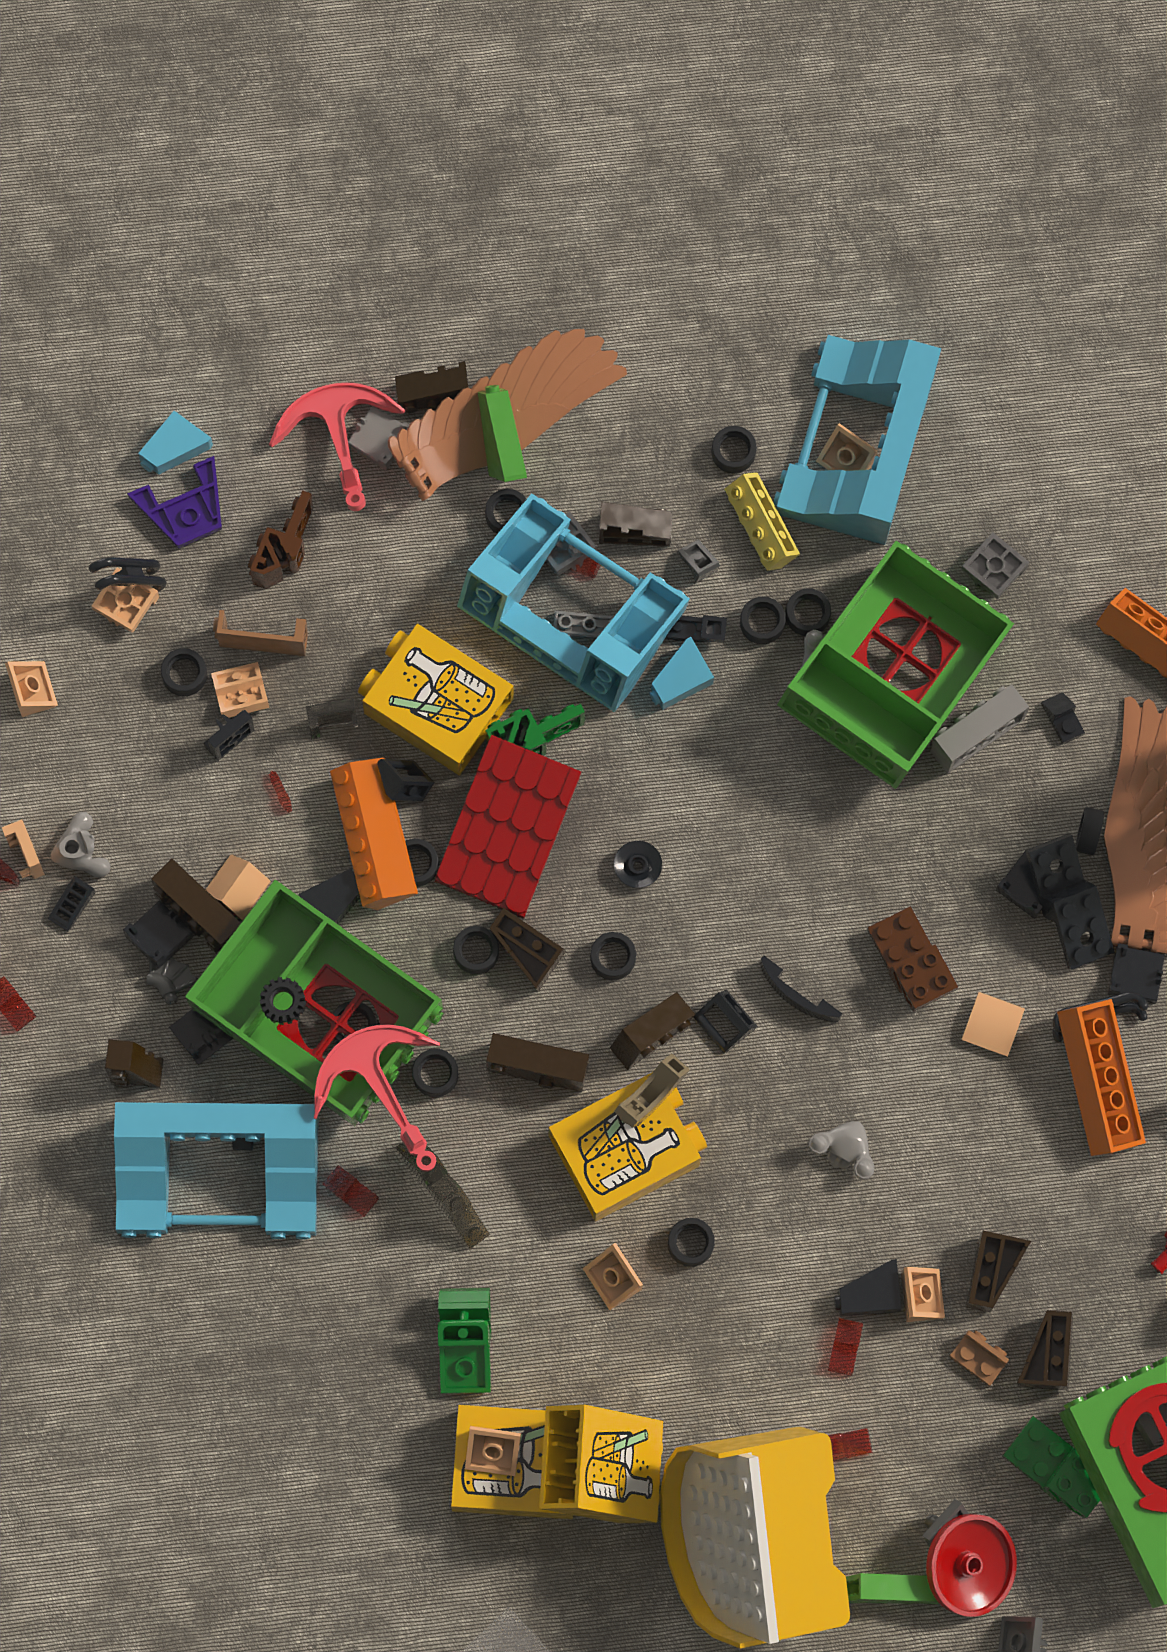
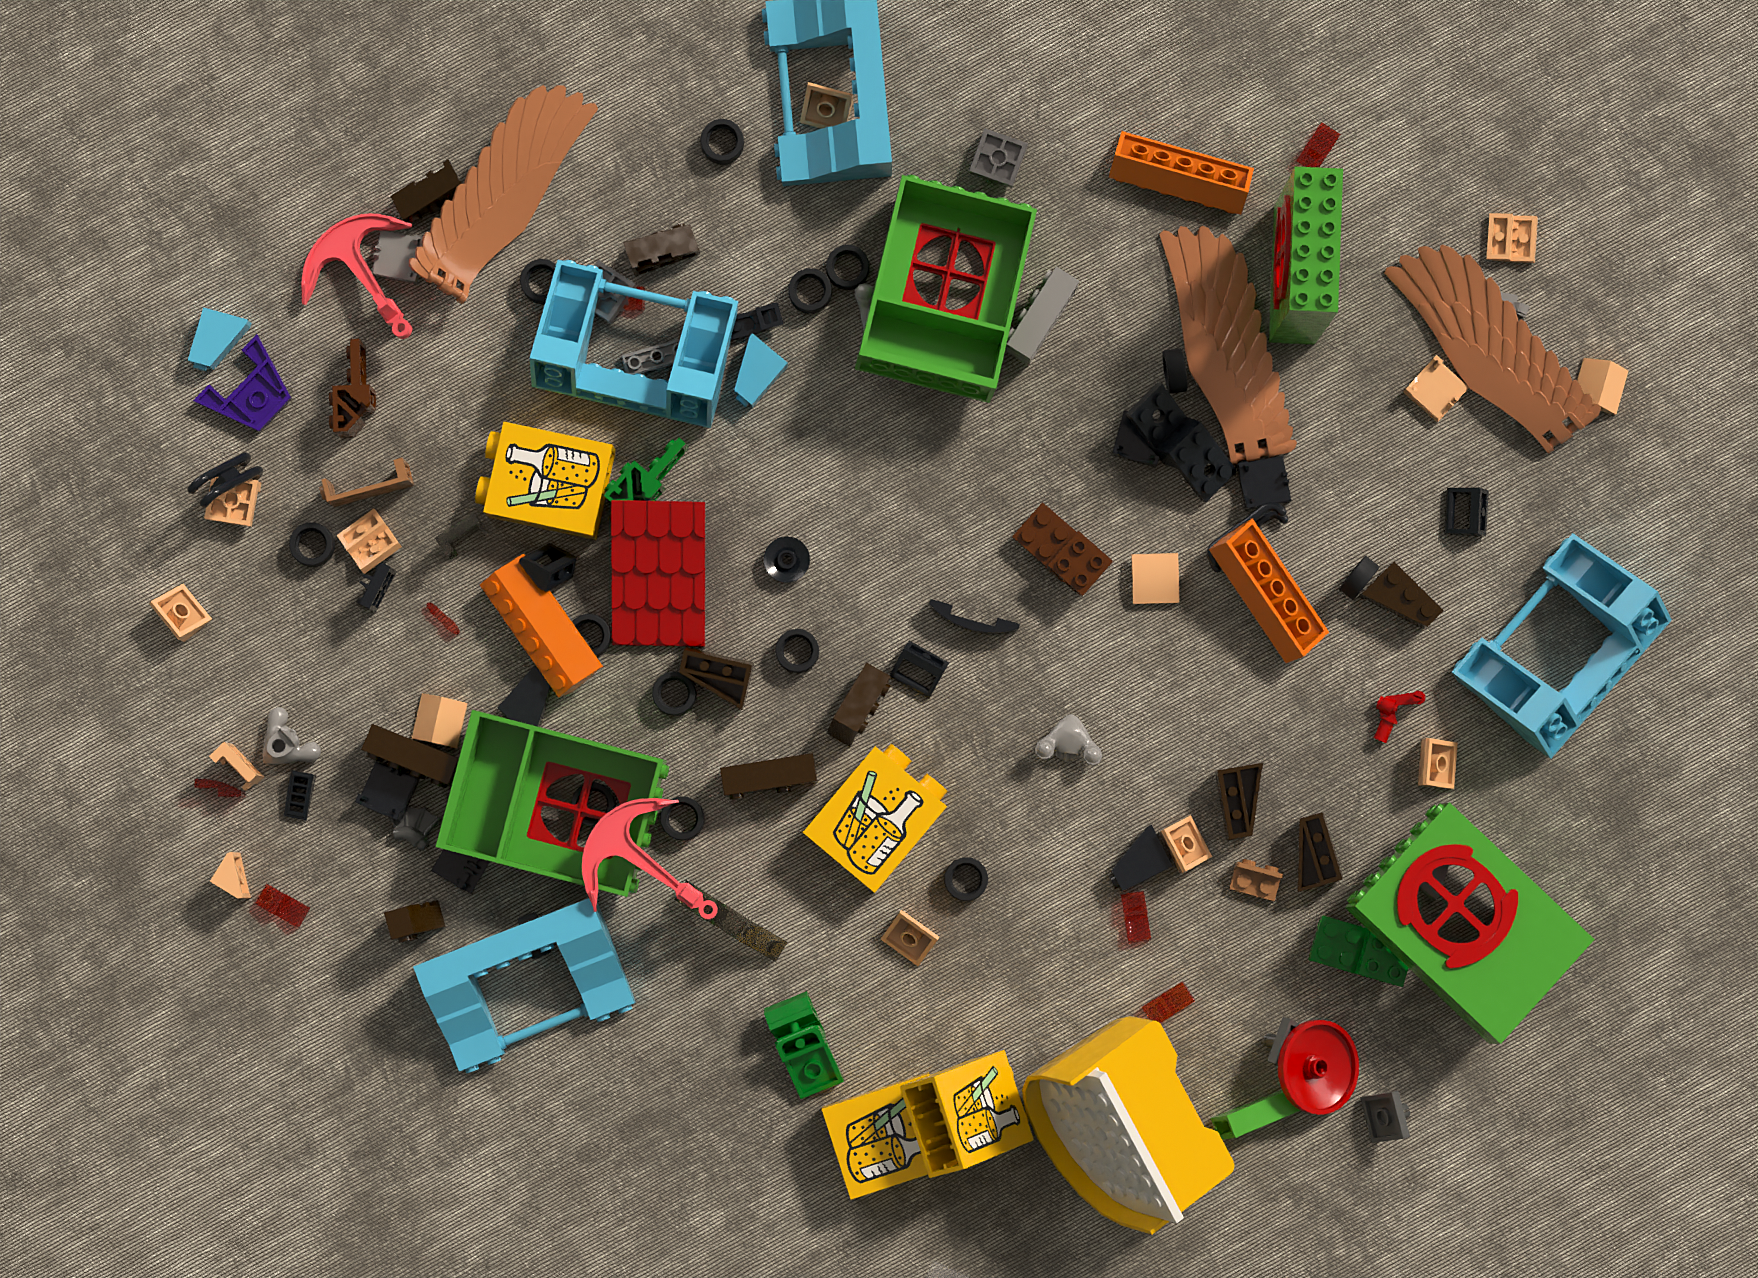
camera: 15 degrees left, 10 degrees up
black tyre [260,977,306,1025] -> none
clear red slope [323,1165,379,1217] -> none
light nougat slope [465,1426,521,1476] -> none
bright green slope [478,385,527,482] -> none
dark tan arch [614,1053,690,1128] -> none
dark grey slope [678,539,720,583] -> none
light yellow brick [724,473,800,571] -> none
black slope [1041,692,1085,745] -> none

